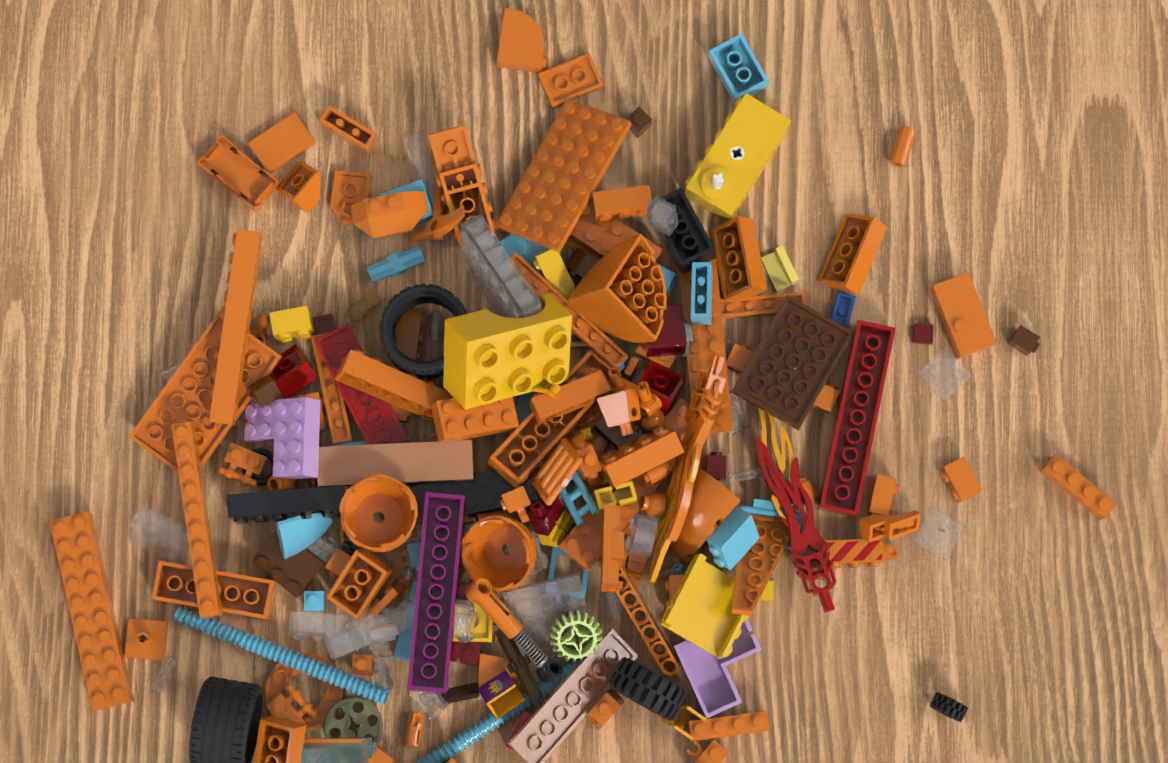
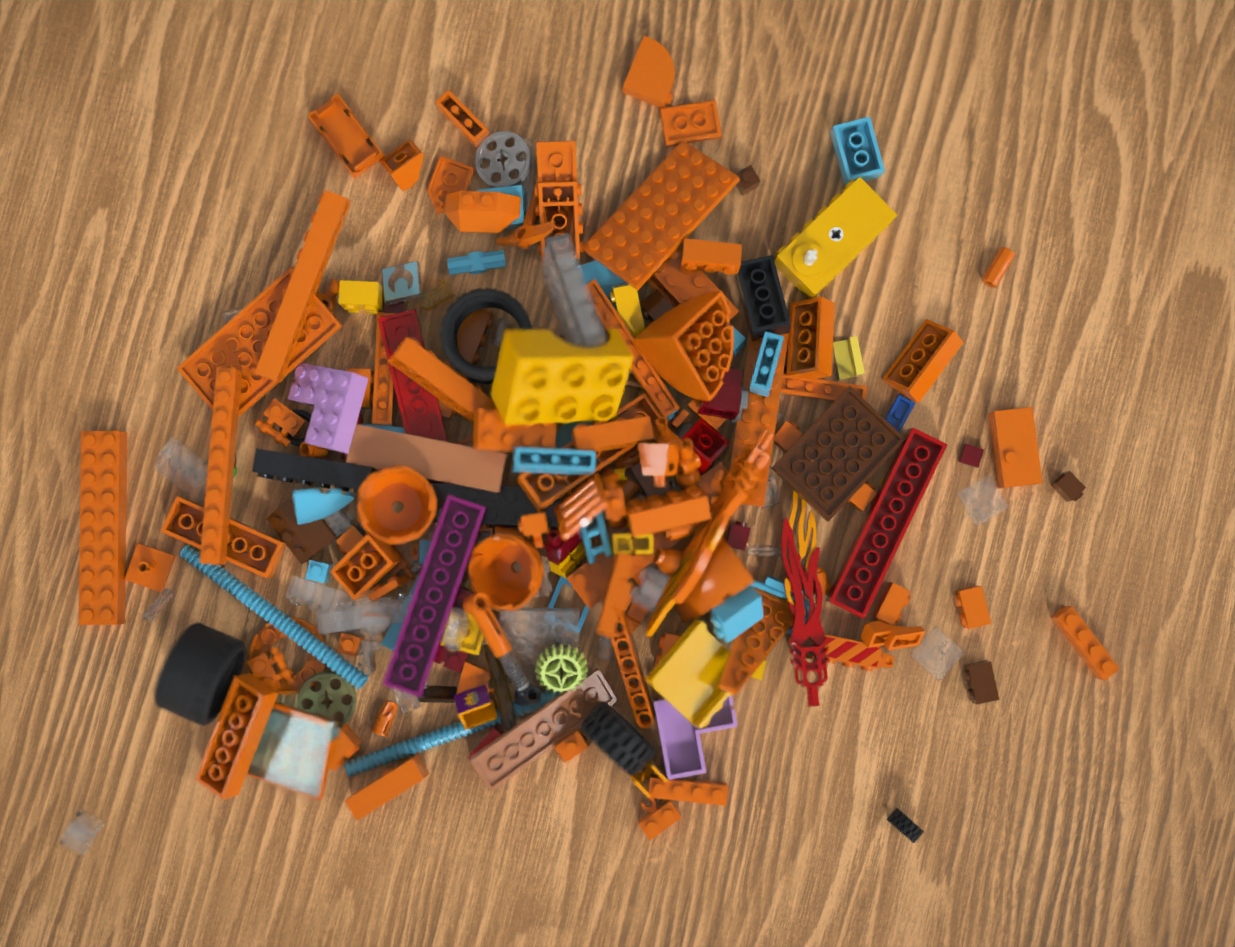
camera: 10 degrees right, 5 degrees up
orange tile [248,112,316,174] -> none
reddish brown brick [248,374,282,408] -> none
red slope [270,344,318,399] -> none
light orange hand [533,384,562,399] -> none
clear brick [646,196,679,236] -> none
arm [658,563,685,580] -> none
none -> tile [382,261,423,305]
none -> light grey wedge [475,131,532,188]
none -> medium azure brick [513,447,595,475]
none -> reddish brown brick [962,660,999,704]

